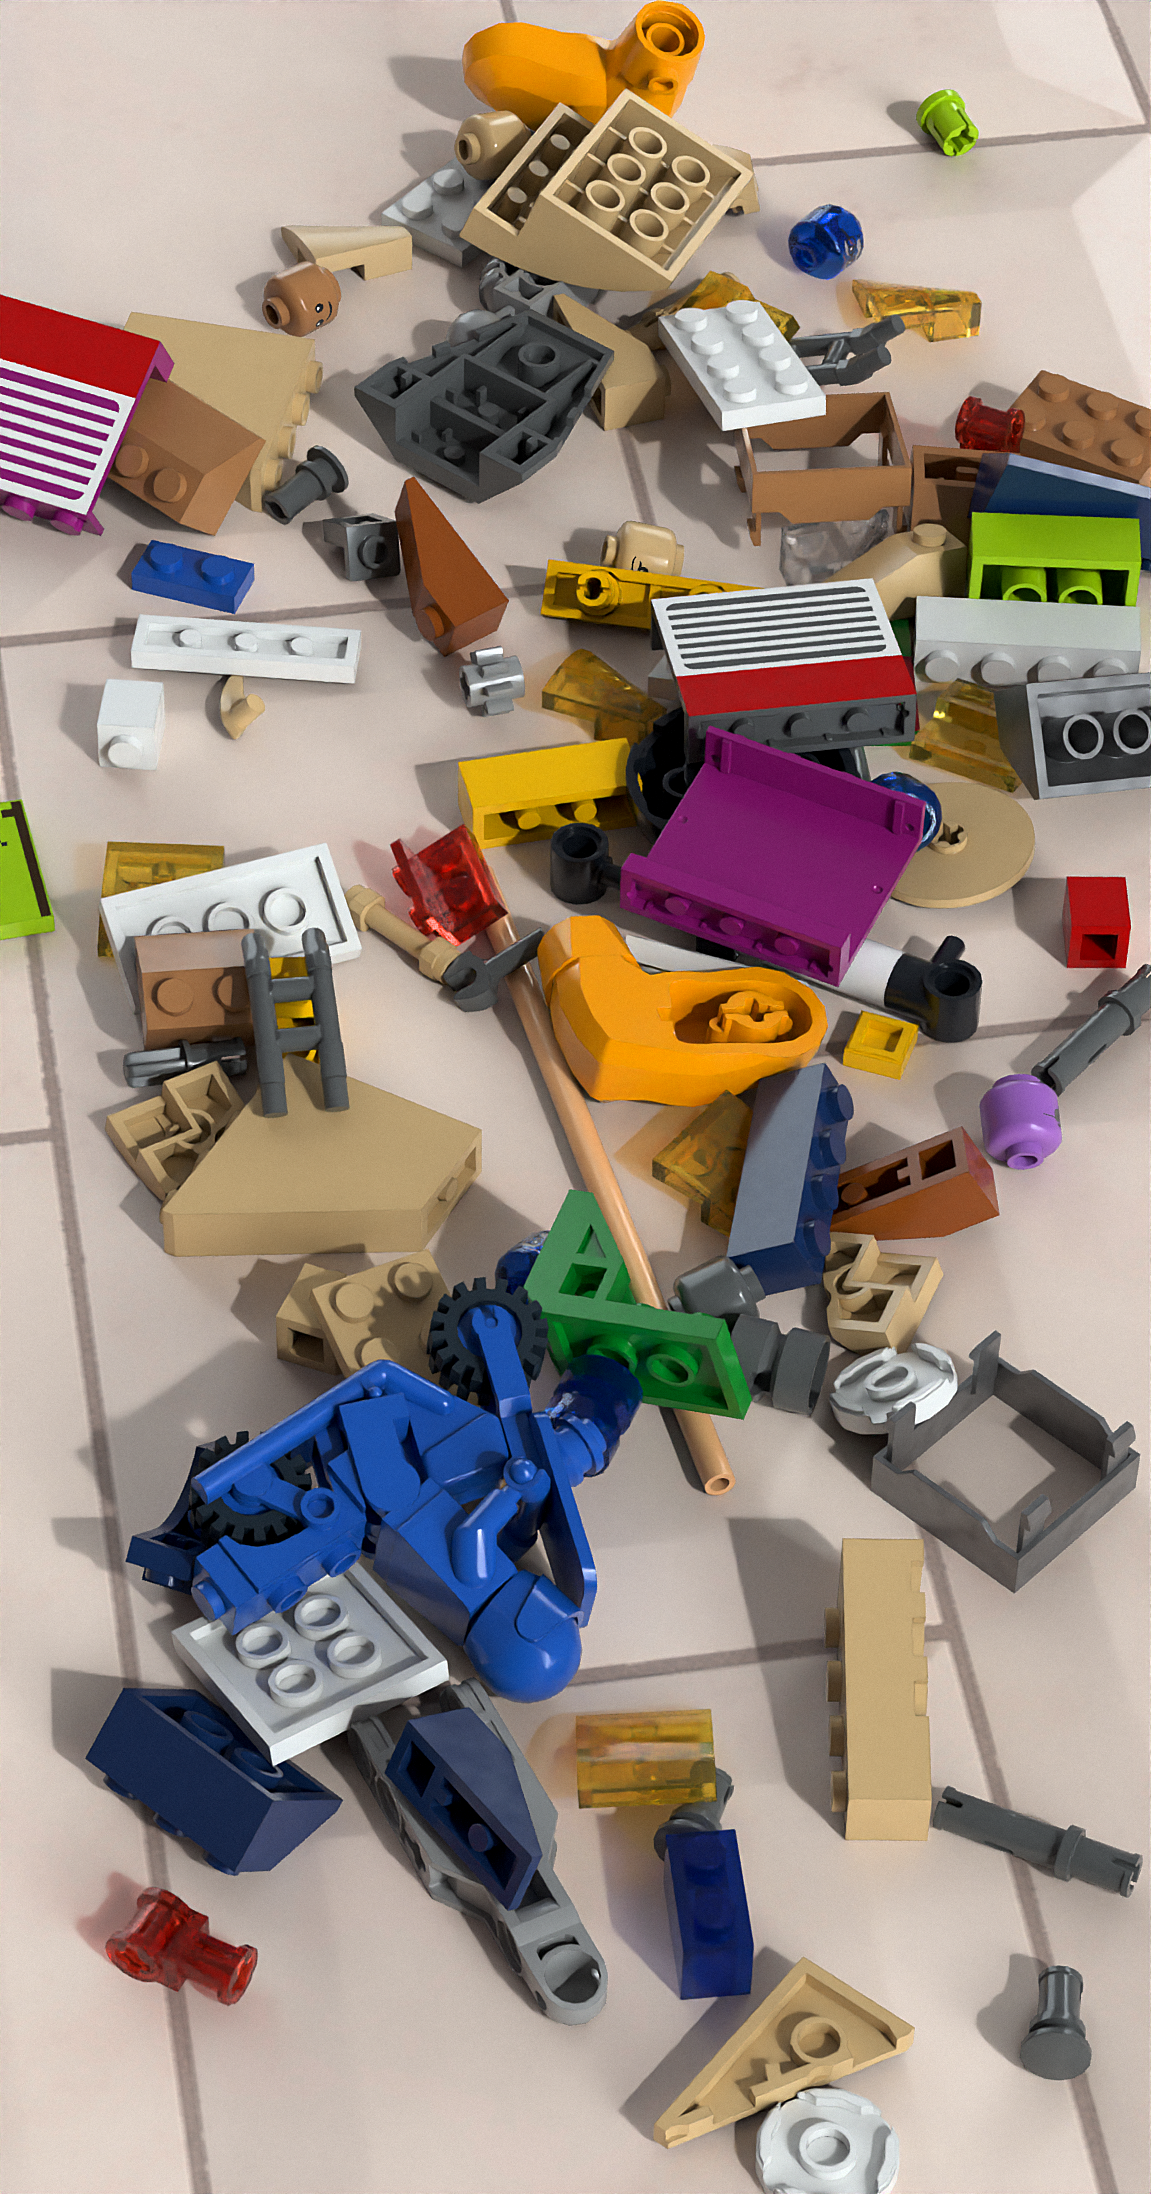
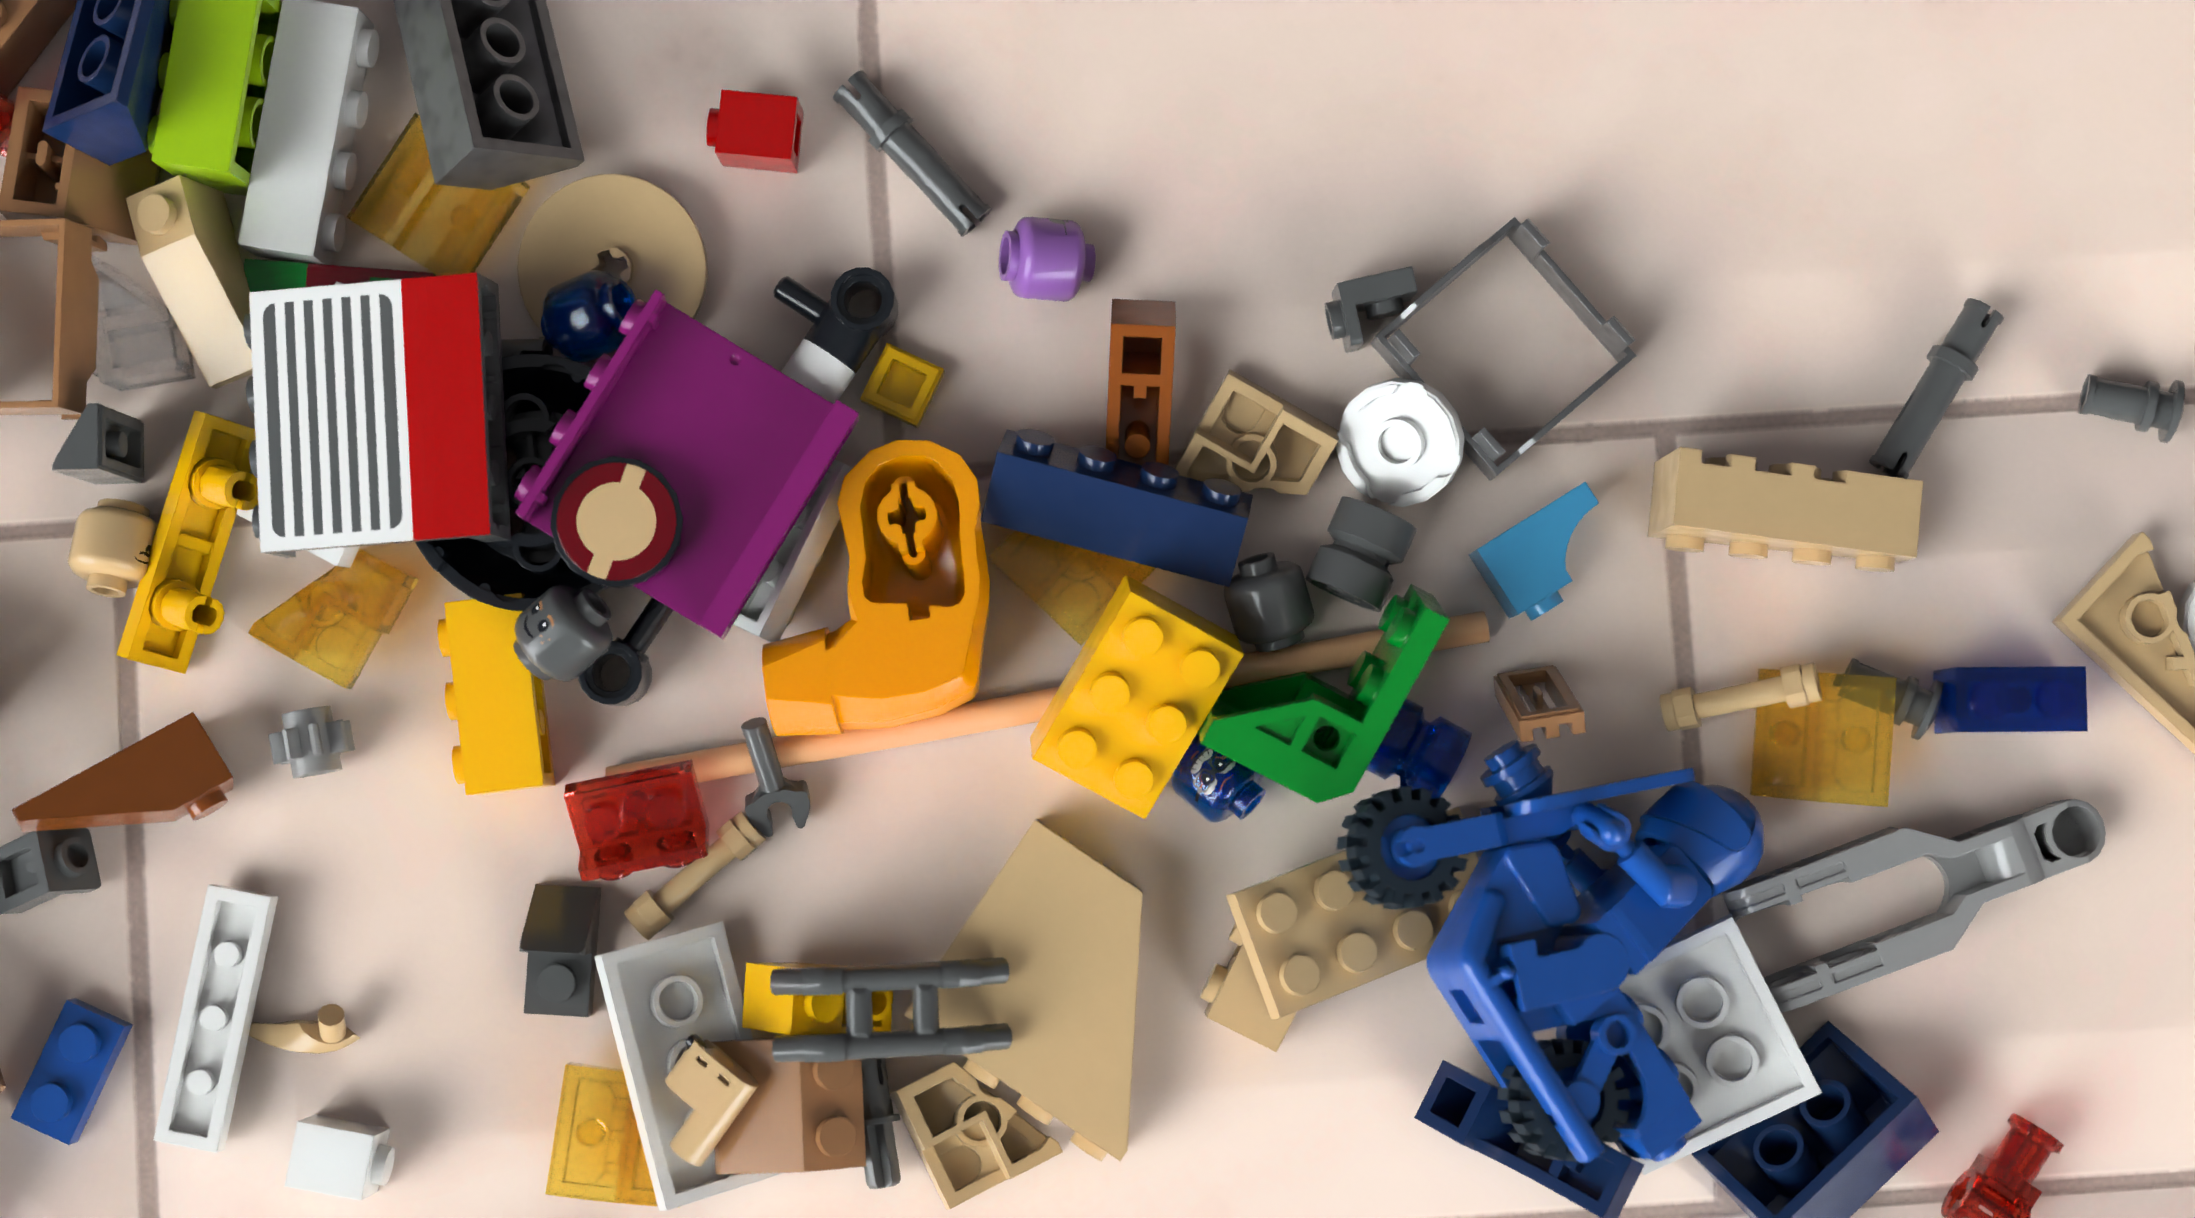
camera: 85 degrees left, 40 degrees up
dark blue slope [384,1707,543,1911] -> none
none -> dark grey slope [52,403,144,484]
none -> dark grey head [513,585,612,682]
none -> dark grey slope [519,884,601,1017]
none -> tile [550,456,684,588]
none -> tan piece [665,1034,759,1167]
none -> yellow brick [1030,575,1244,819]
none -> dark grey bracket [1325,266,1418,353]
none -> dark azure arch [1469,482,1599,621]
none -> medium nougat tile [1493,665,1586,743]
none -> tan bar [1660,663,1822,732]

